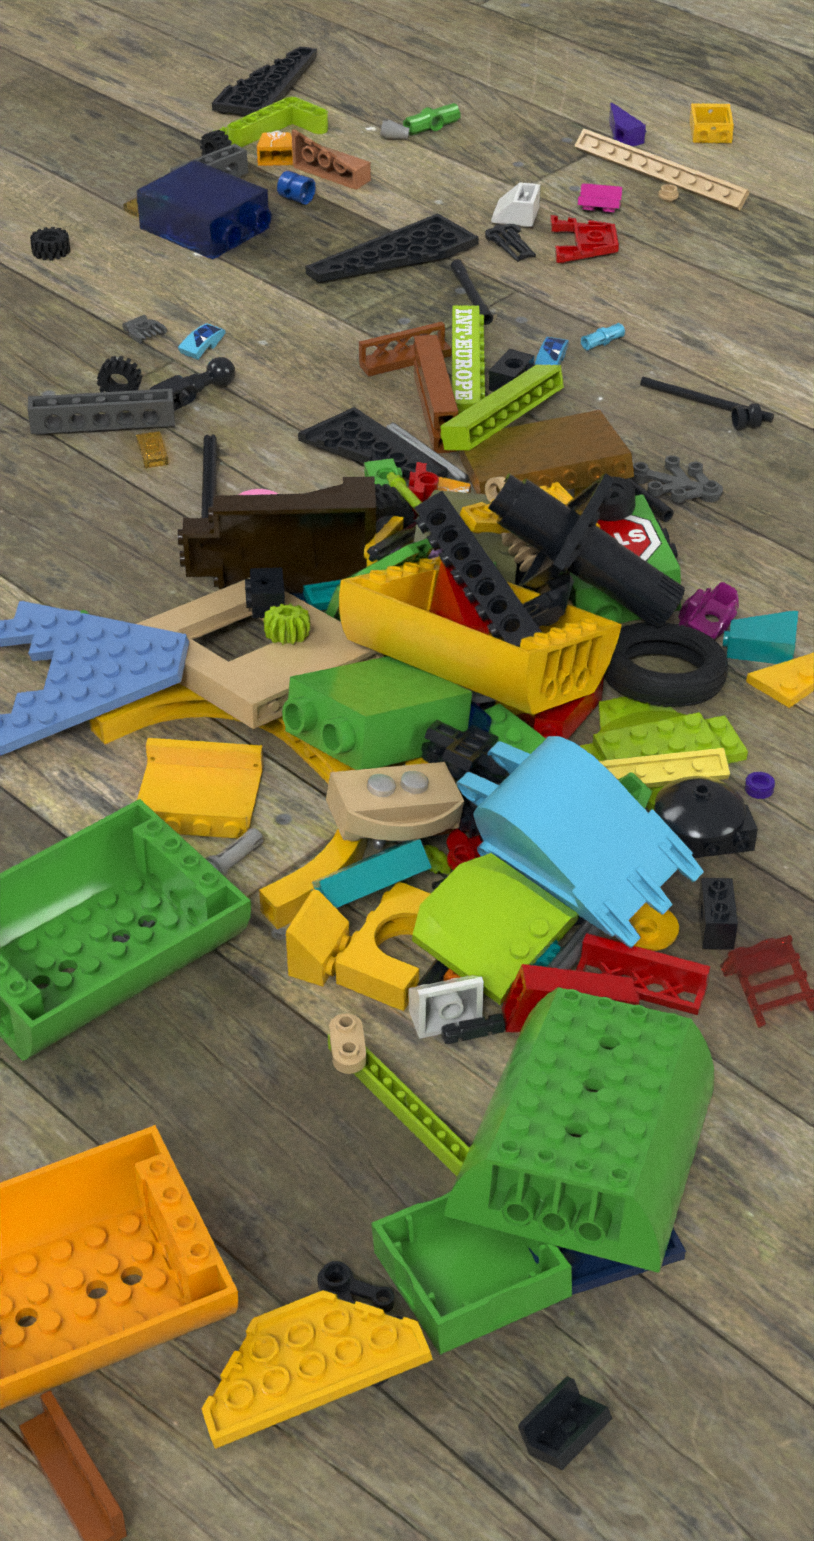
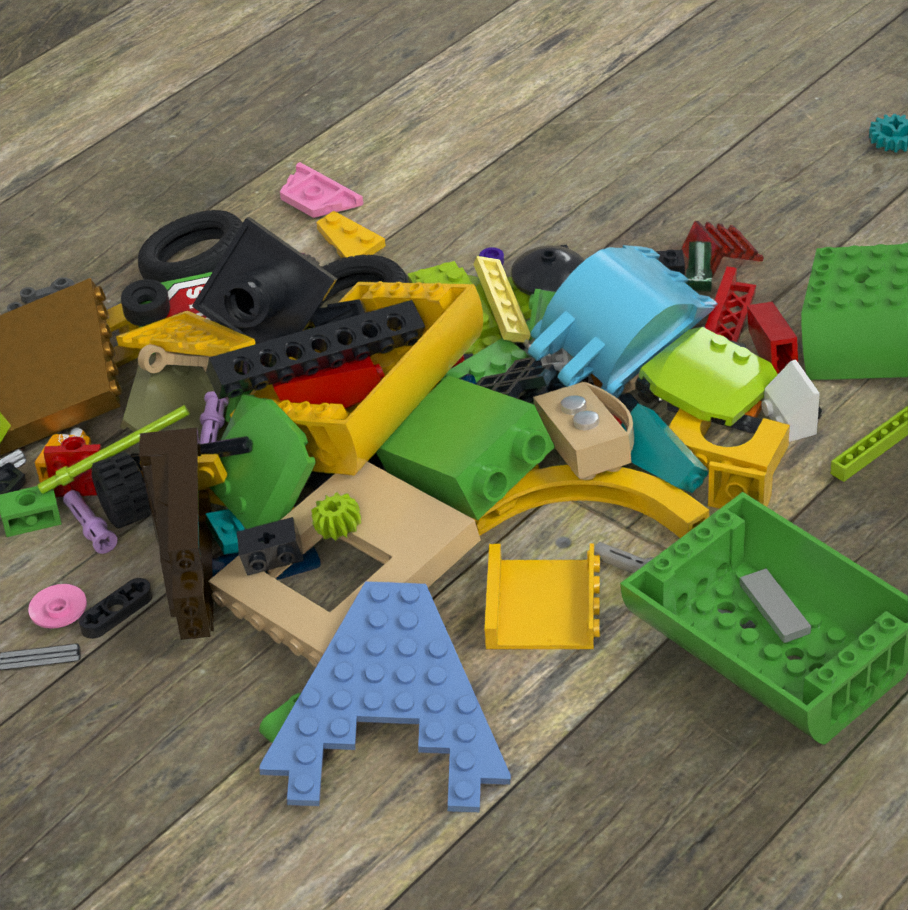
camera: 90 degrees left, 0 degrees up
tan plate [329,1013,366,1074] -> none
teal slope [722,611,799,664] -> none
none -> black tyre [138,210,243,283]
none -> clear green piece [686,241,712,292]
none -> light grey tile [740,569,811,643]

